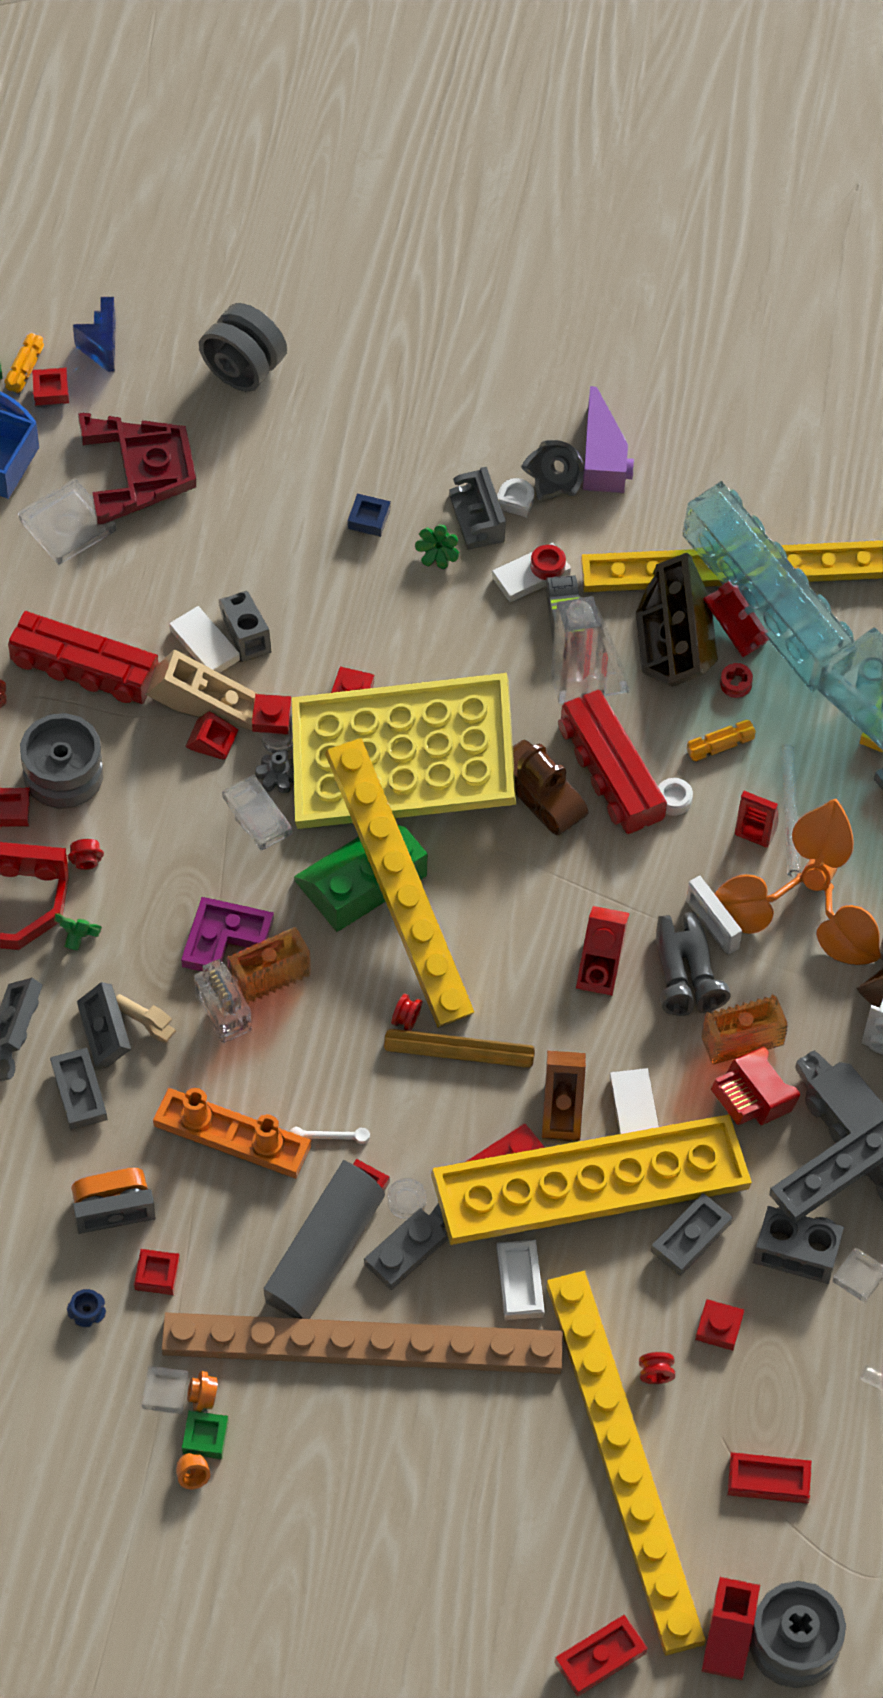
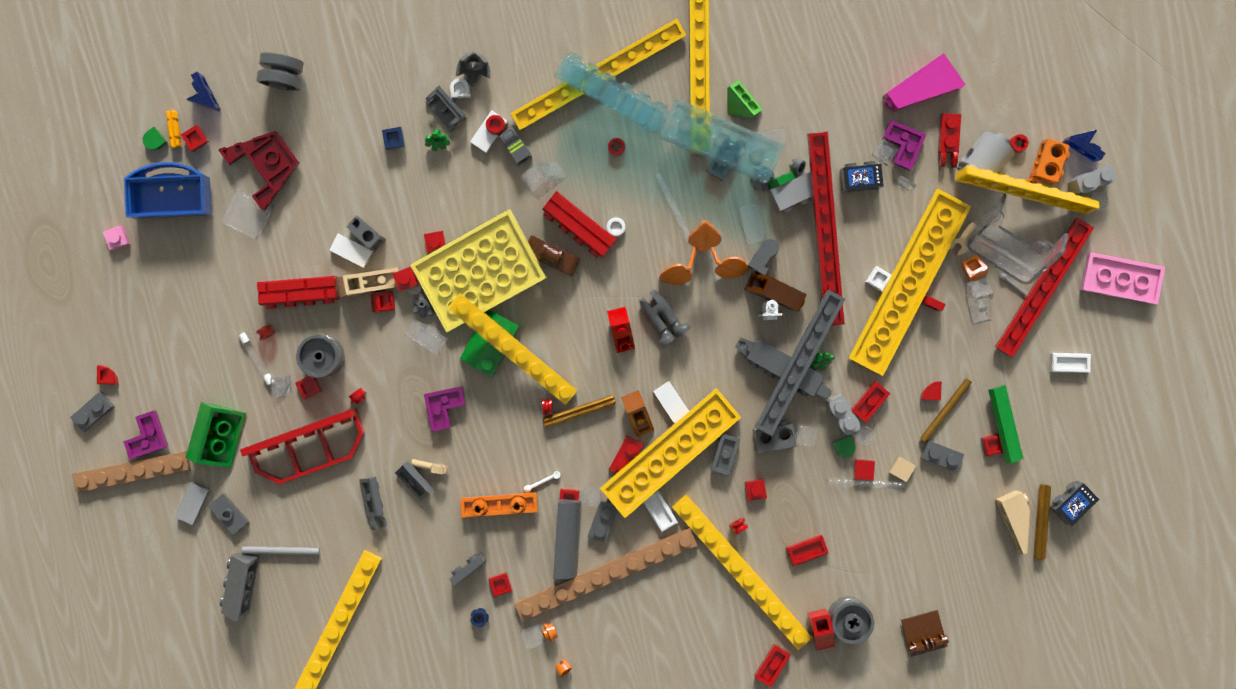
camera: 25 degrees left, 30 degrees up
dark grey plate [50,1048,108,1130] -> none
green plant [54,913,102,951] -> none
orange beam [71,1168,148,1203] -> none
green tile [182,1410,229,1459] -> none
clear piece [194,958,252,1043] -> none
clear orange brick [227,927,311,1005] -> none
medium lavender slope [583,386,634,493] -> none
dark brown wedge [636,552,718,687] -> none
light orange axle [686,720,756,761] -> none
white tile [686,876,742,955] -> none
clear orange brick [701,994,788,1065] -> none
red hinge [703,581,770,658] -> none
red piece [710,1046,800,1126] -> none
red slope [734,790,779,847] -> none

